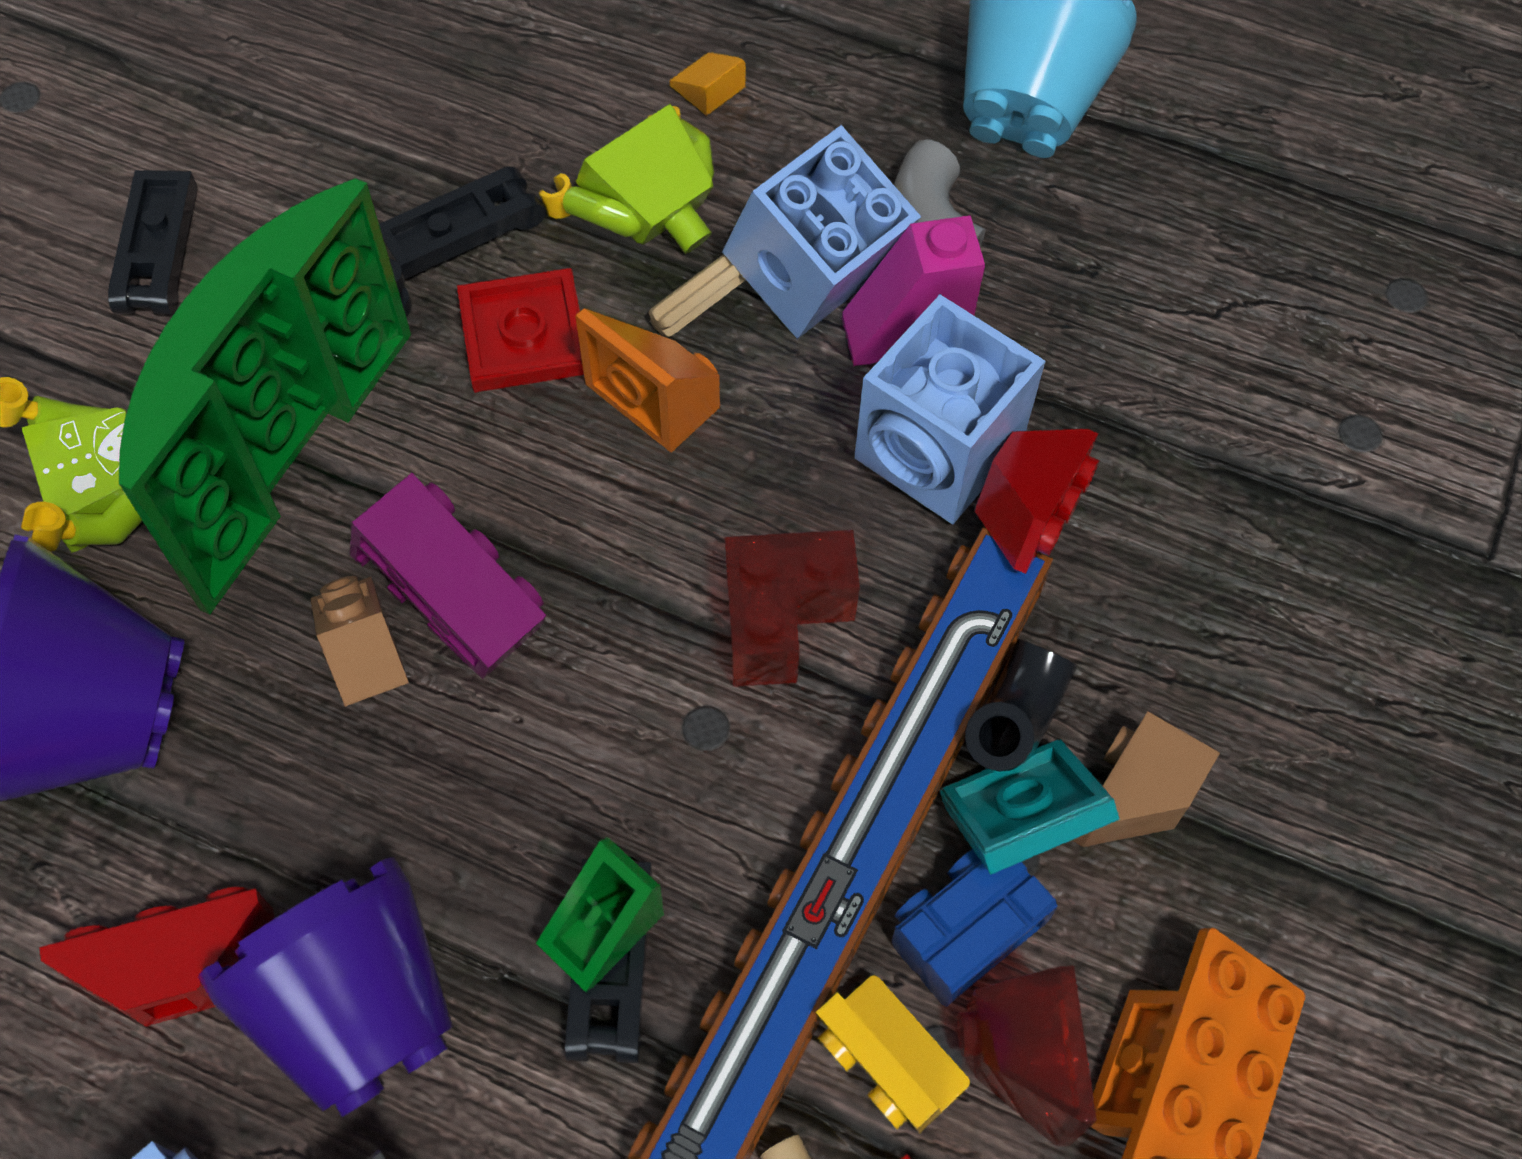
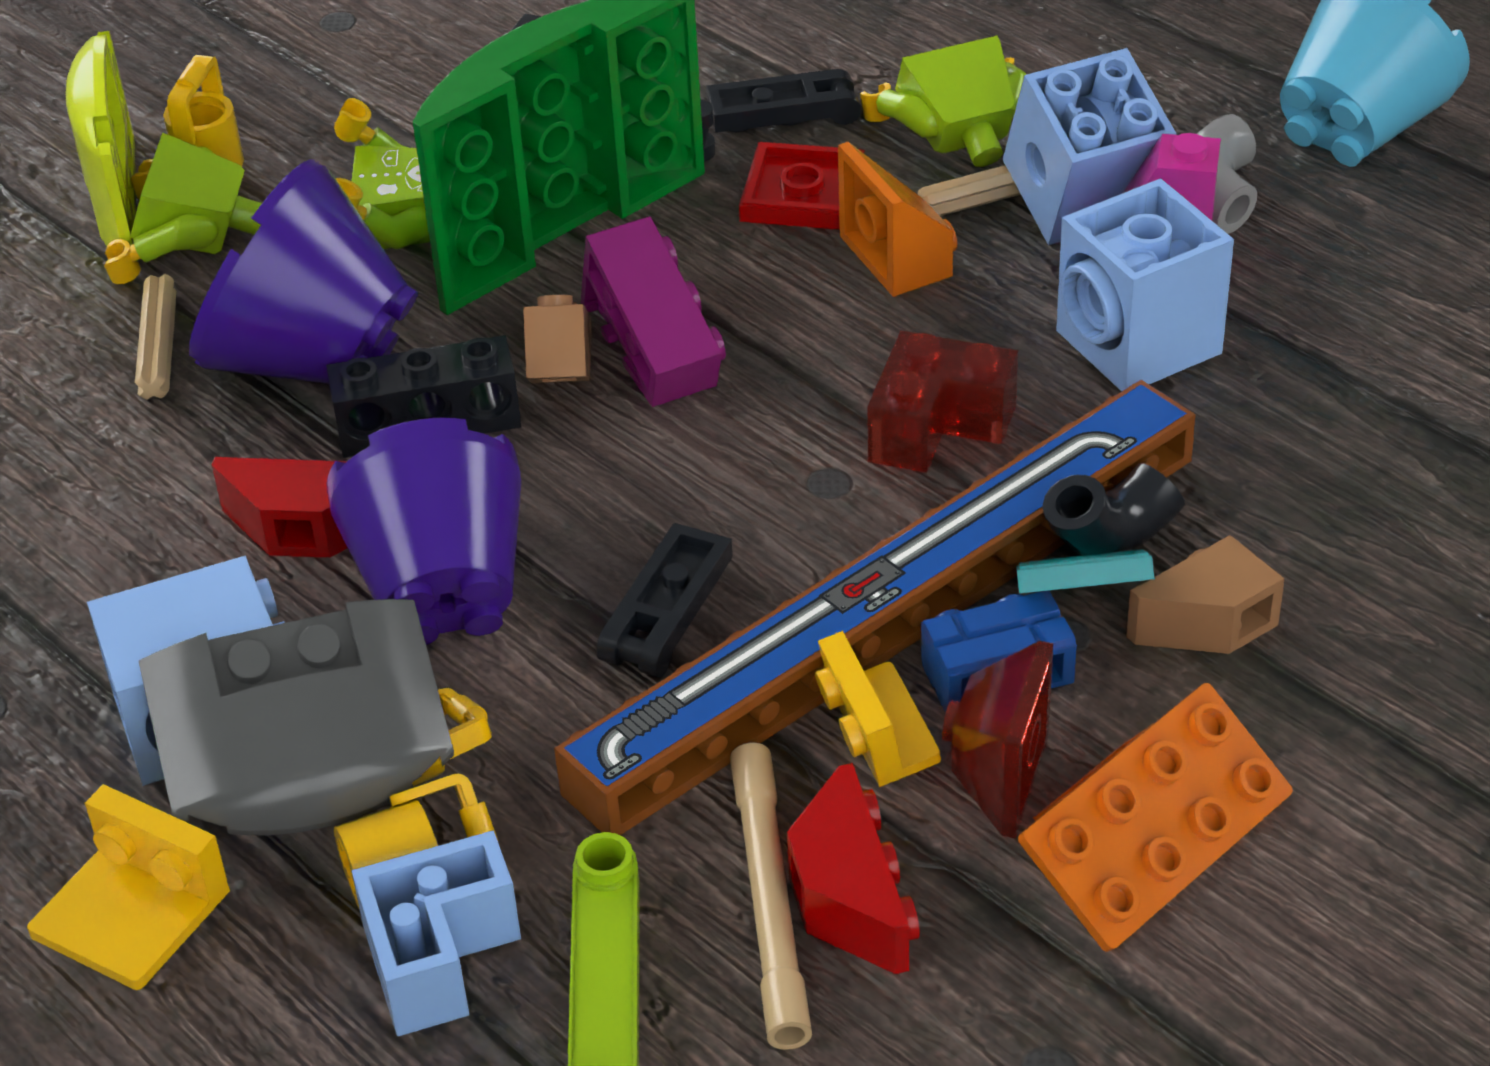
camera: 25 degrees right, 20 degrees down
green slope [536,837,664,992] -> none
light orange slope [669,52,746,116] -> none
red slope [974,429,1100,574] -> none
none -> black brick [326,335,522,458]

